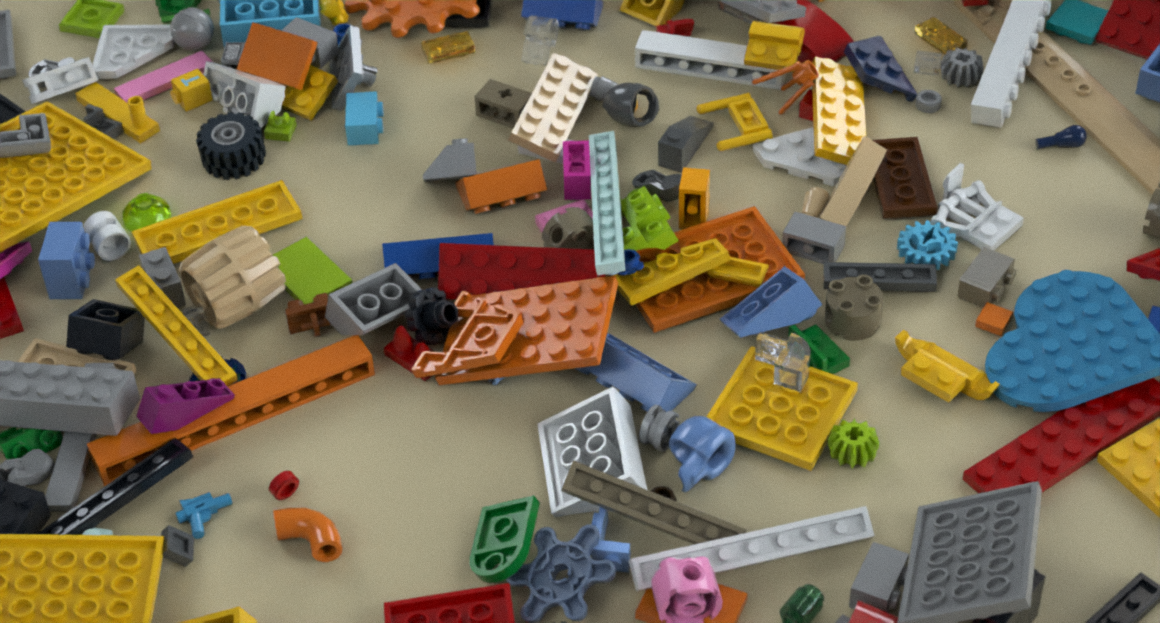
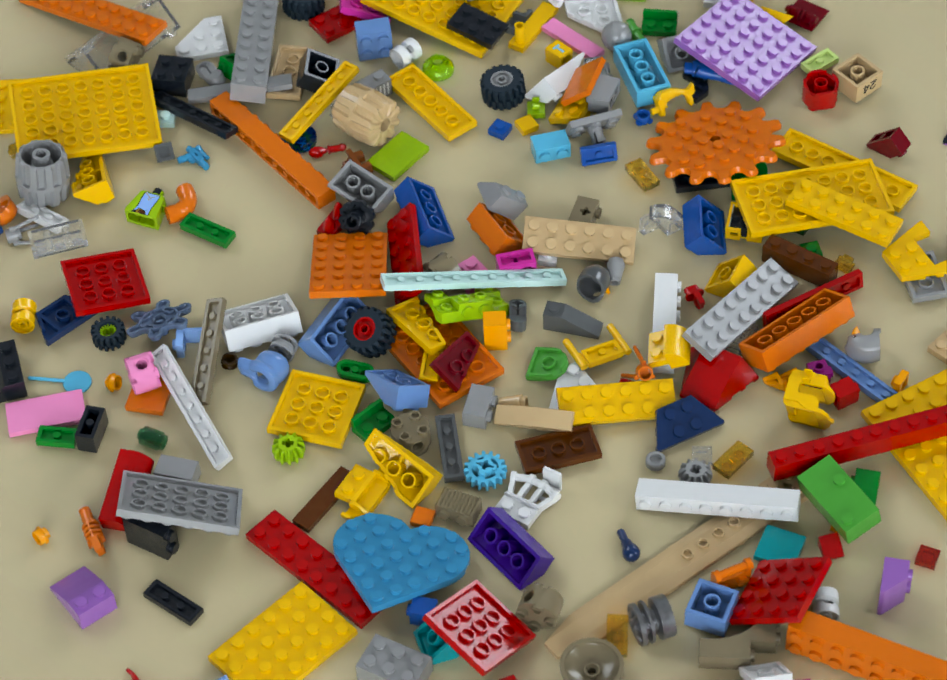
camera: 80 degrees right, 5 degrees up
magenta slope [136,378,235,434] -> none
red tile [268,470,299,500] -> none
orange wing [411,291,524,378] -> none
green plate [469,495,540,583] -> none
blue plate [617,249,644,275] -> none
clear brick [755,332,811,392] -> none
none -> lime torso [125,188,166,230]
none -> green plate [179,213,236,249]
none -> reddish brown tile [292,466,350,533]
none -> red piece [309,143,347,158]
none -> green plate [336,359,374,383]
none -> black wheel [344,306,397,358]
none -> yellow wedge [364,428,443,509]
none -> dark red wing [429,331,480,393]
none -> black plate [446,2,509,50]
none -> dark purple slope [467,507,555,590]
none -> blue plate [488,118,512,140]
none -> yellow tile [515,114,539,136]
none -> bright green tile [525,347,569,381]
none -> blue tile [579,141,618,166]
none -> orange plate [711,557,754,589]

